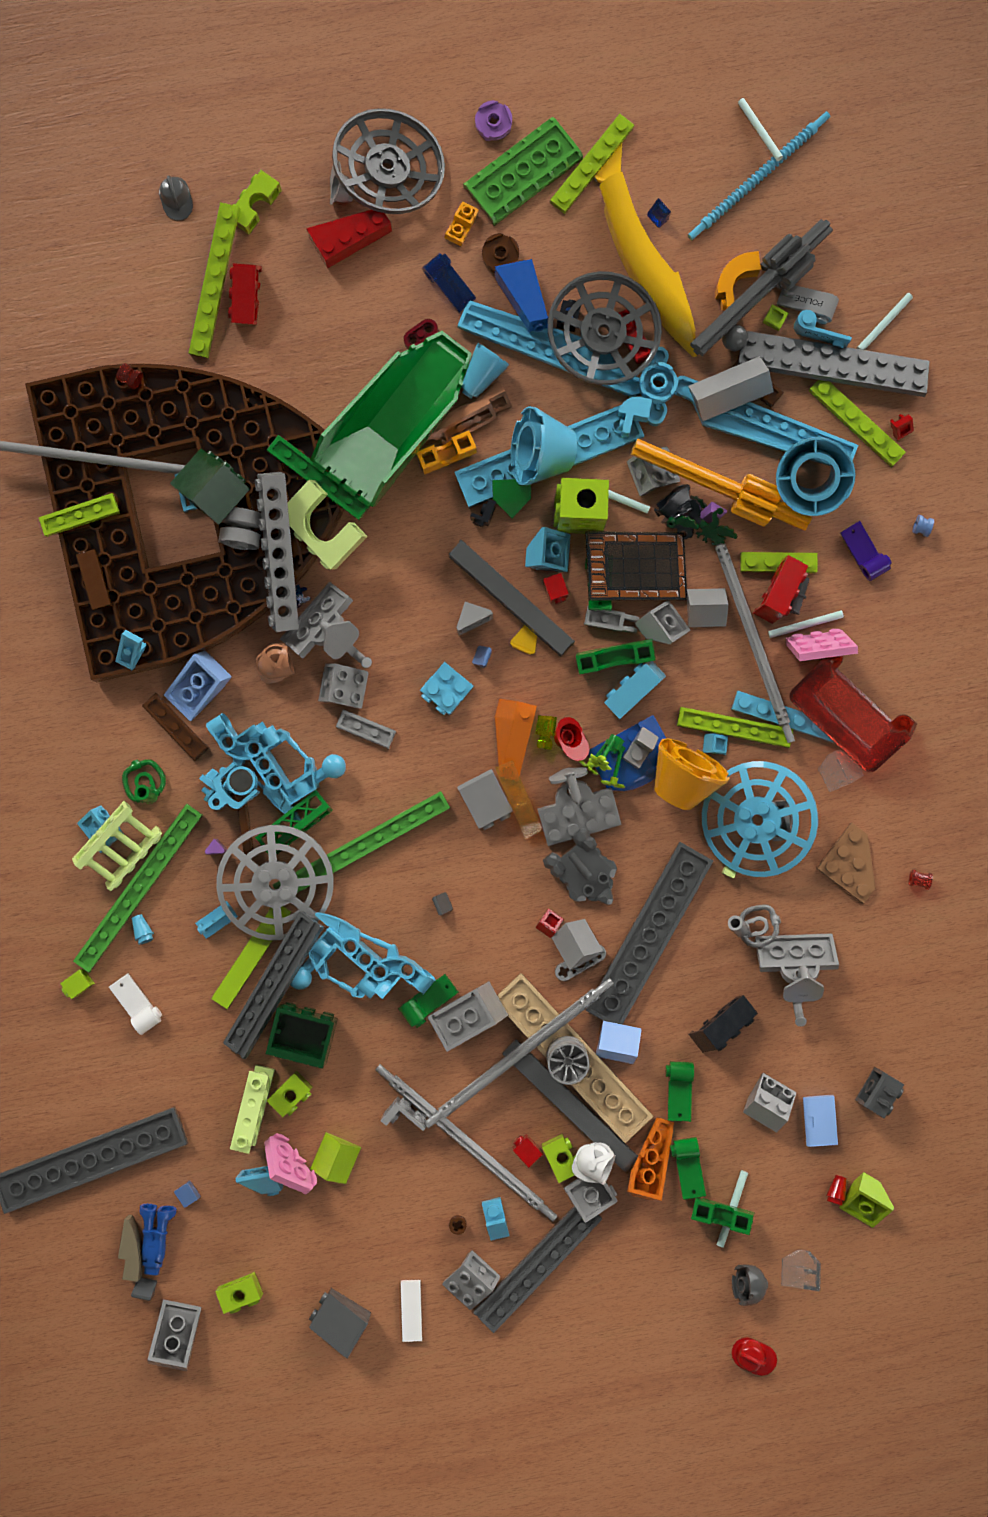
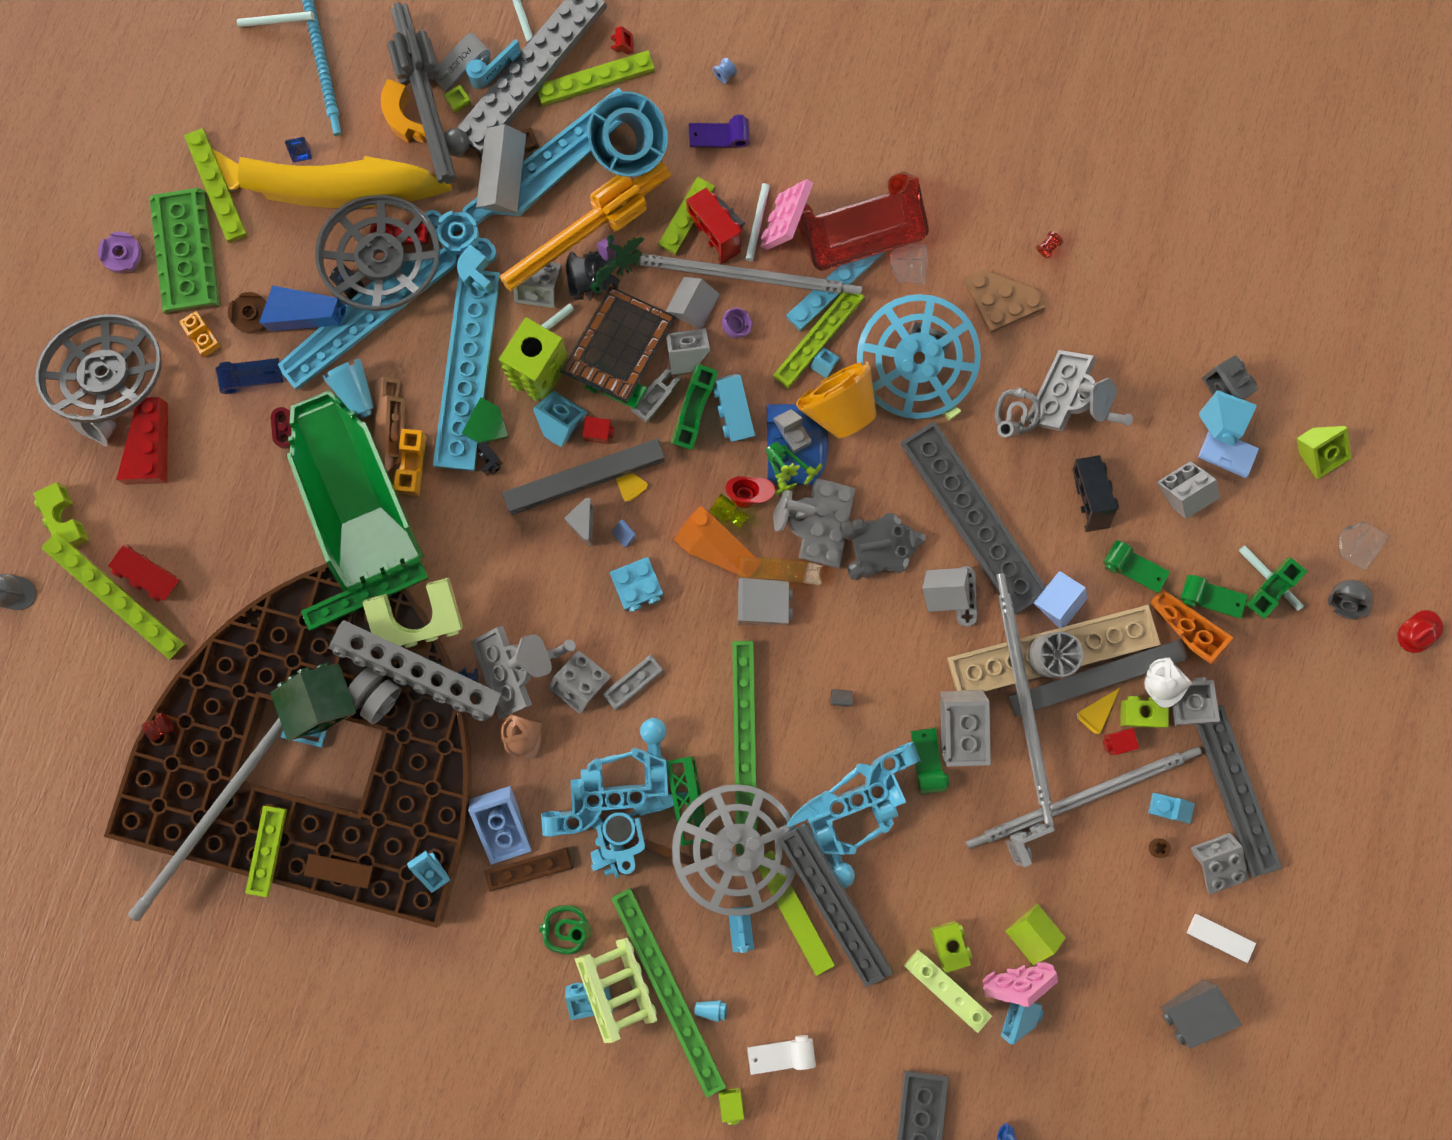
camera: 65 degrees left, 5 degrees down
medium blue slope [174,1180,201,1208] -> none
medium lavender slope [205,839,227,855] -> none
lime brick [215,1272,263,1314] -> none
dark green container [265,1002,338,1069] -> none
medium azure cone [511,406,577,486] -> none
red slope [536,908,564,938] -> none
red cone [826,1175,847,1206] -> none
none -> medium lavender hair [722,307,753,339]
none -> yellow sticker [1077,688,1120,734]
none -> medium azure slope [1199,390,1257,446]

